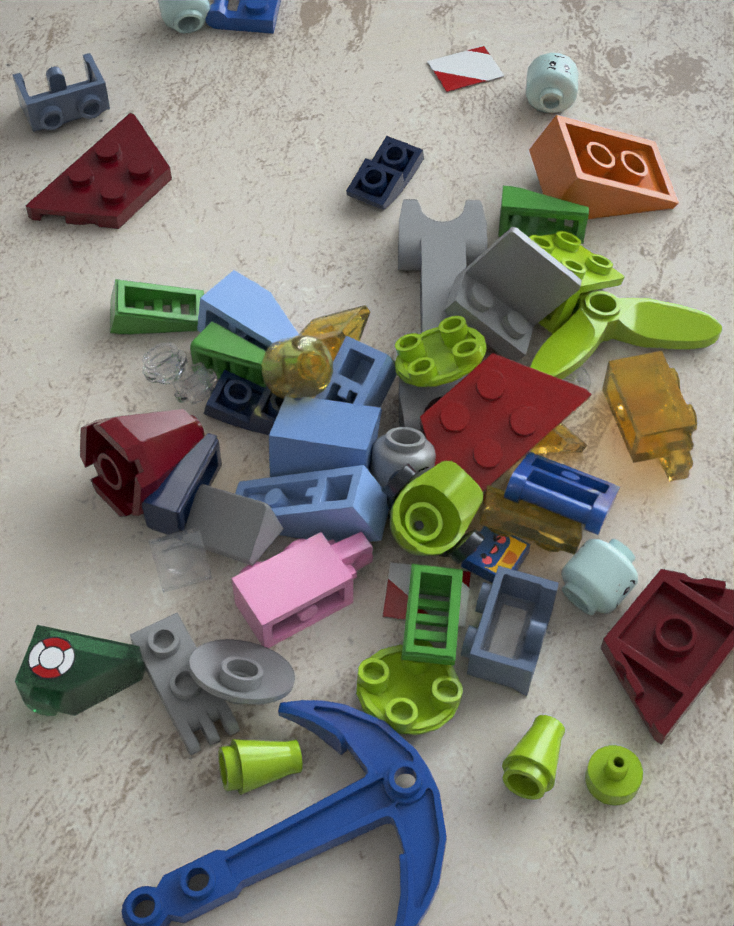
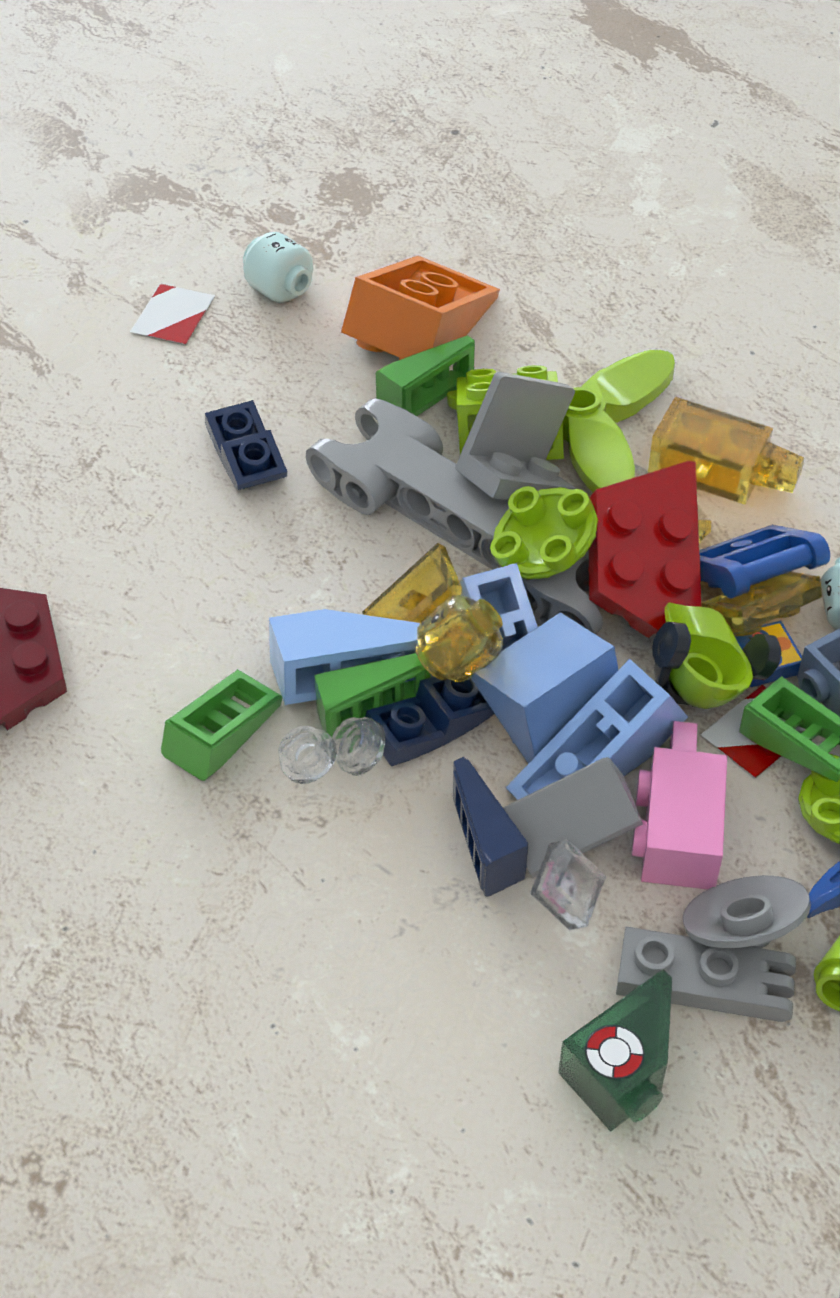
camera: 50 degrees left, 5 degrees down
dark red cone [80,409,205,517] -> none
light grey head [370,427,436,488] -> none

